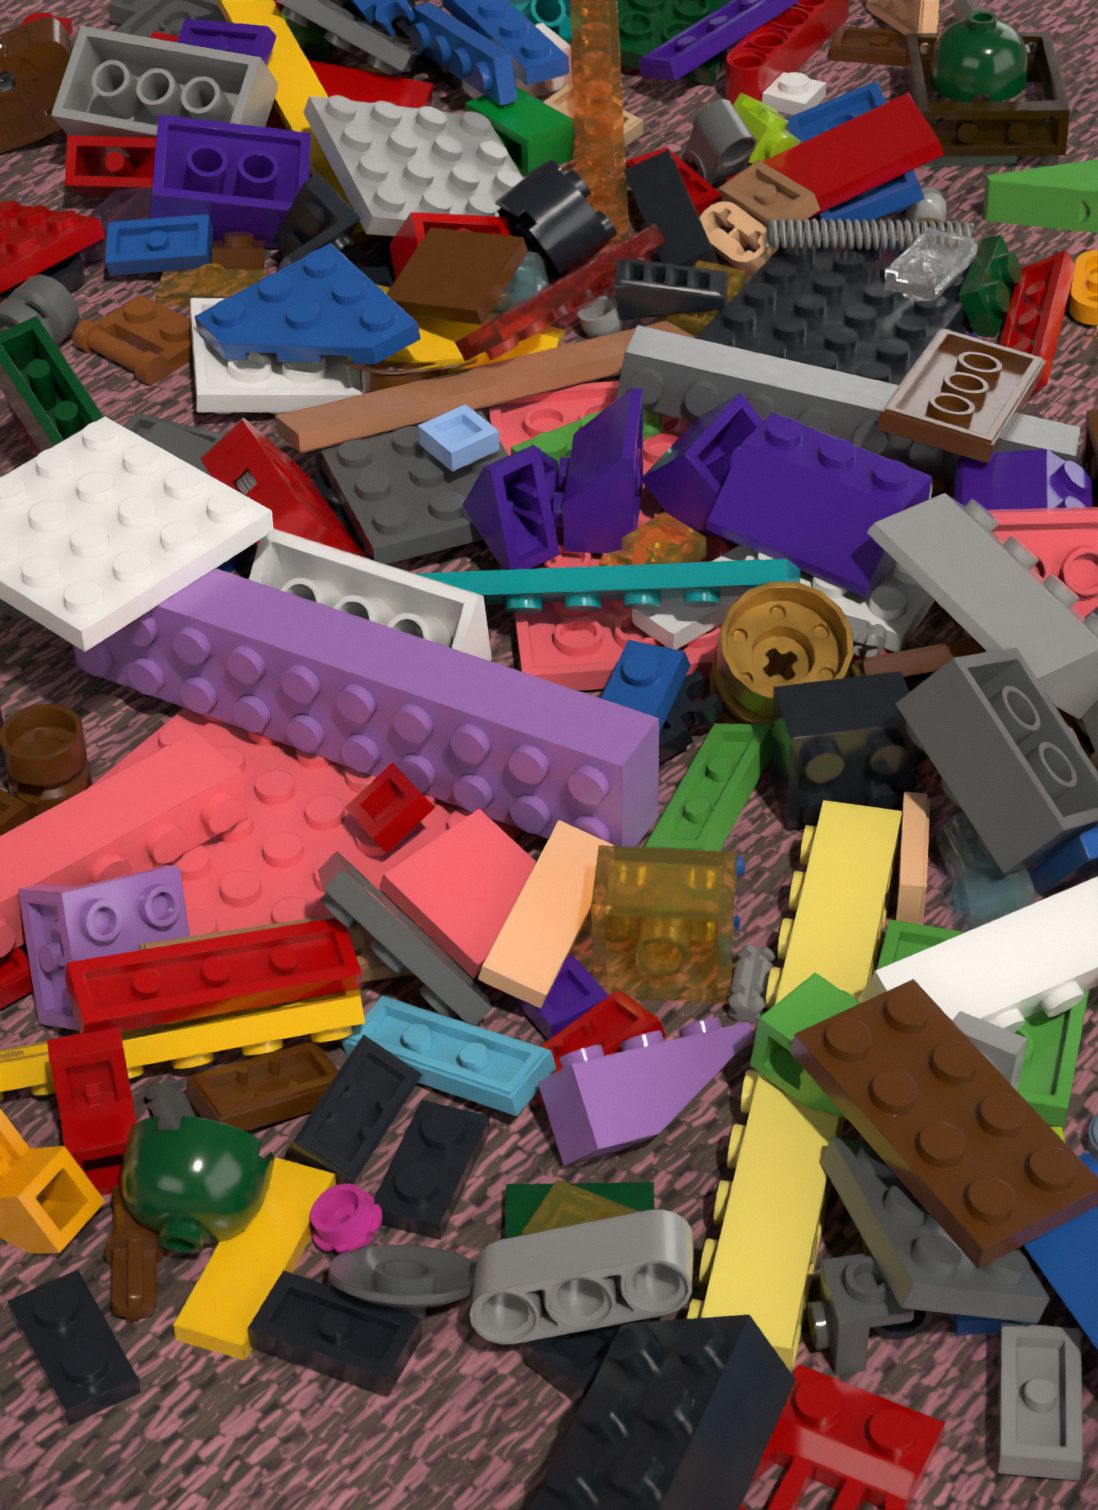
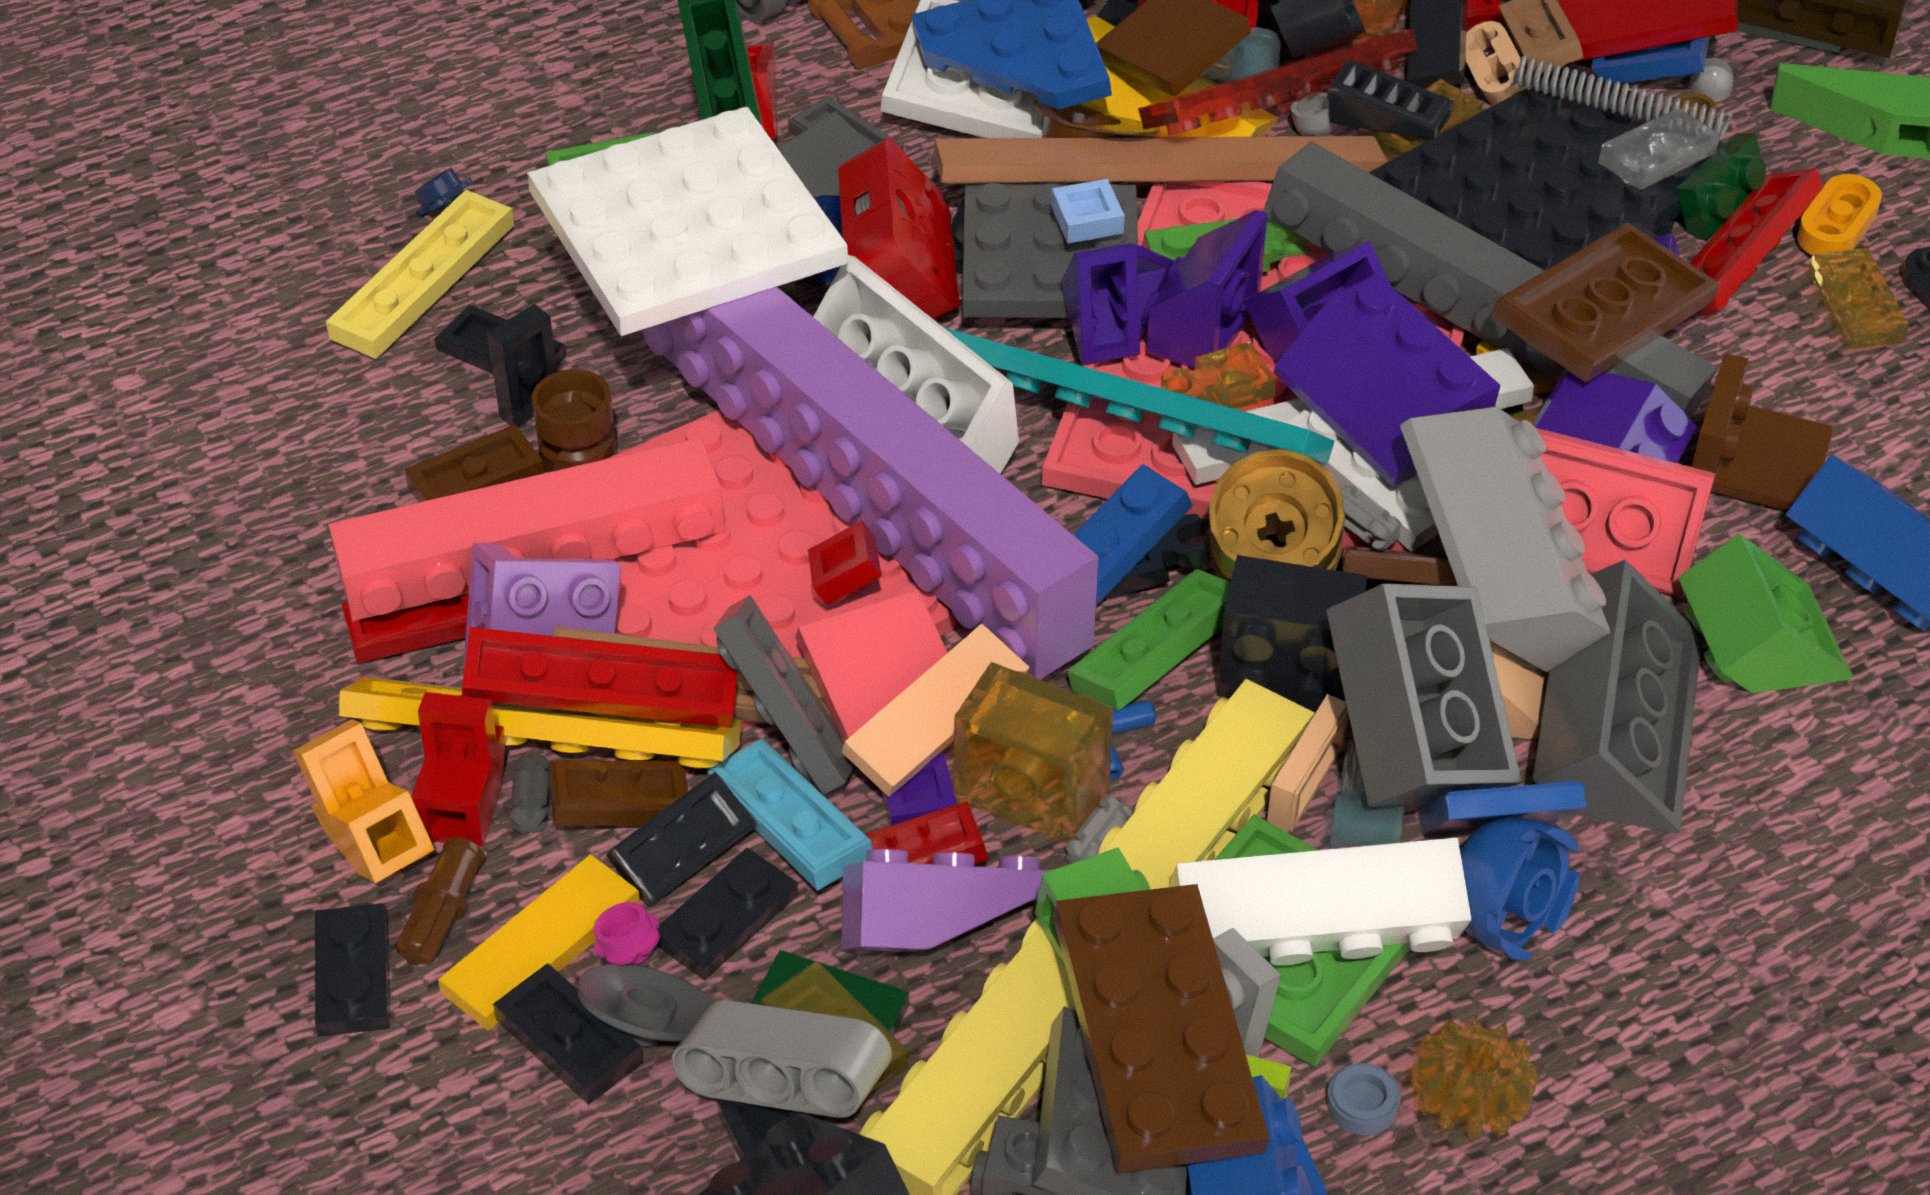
camera: 20 degrees right, 5 degrees up
dark green cylinder [120,1116,275,1253] -> none

